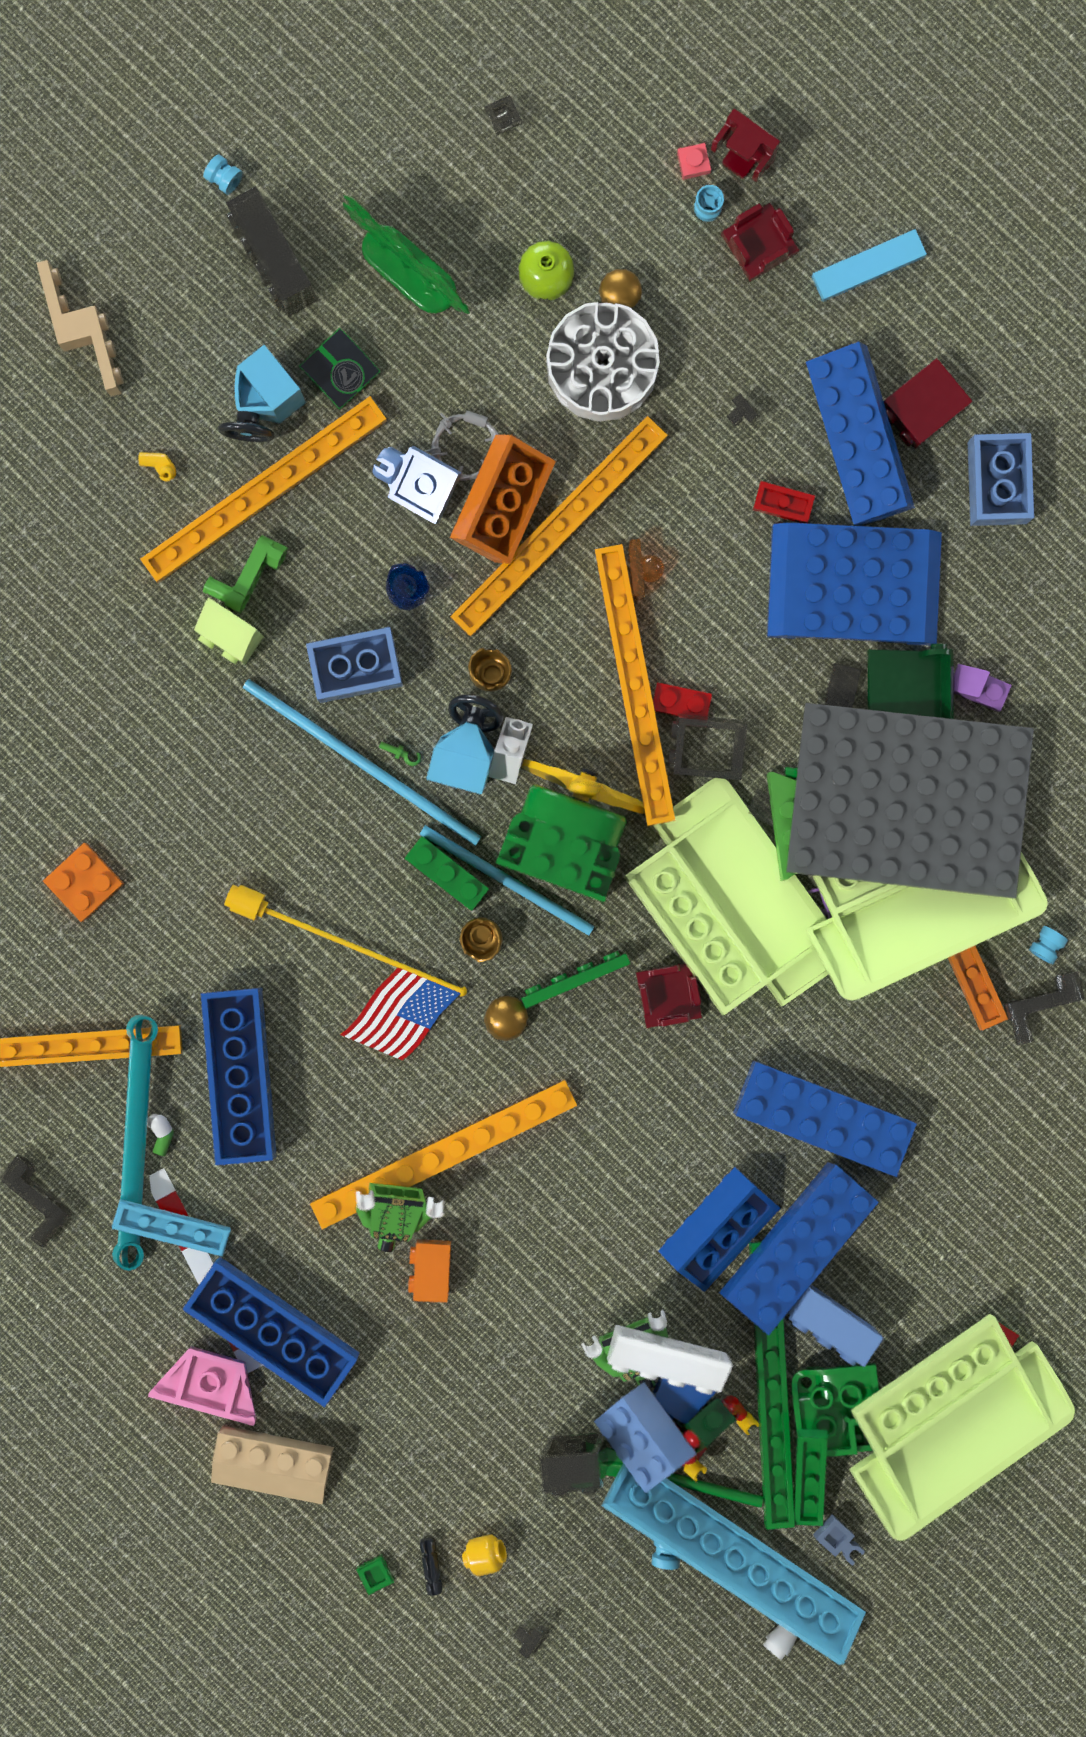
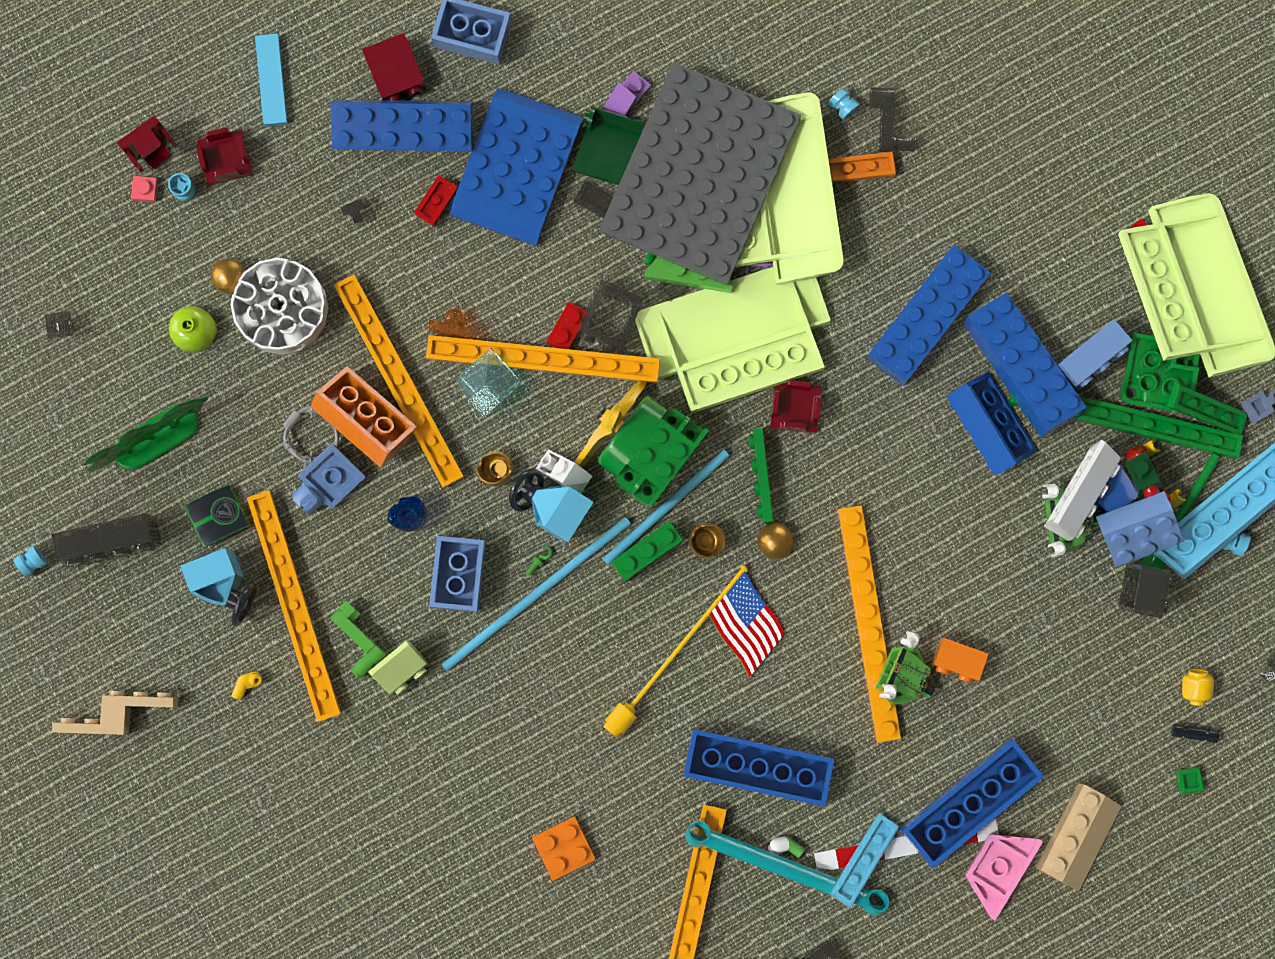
camera: 70 degrees left, 5 degrees down
none -> clear light blue slope [456,348,522,418]

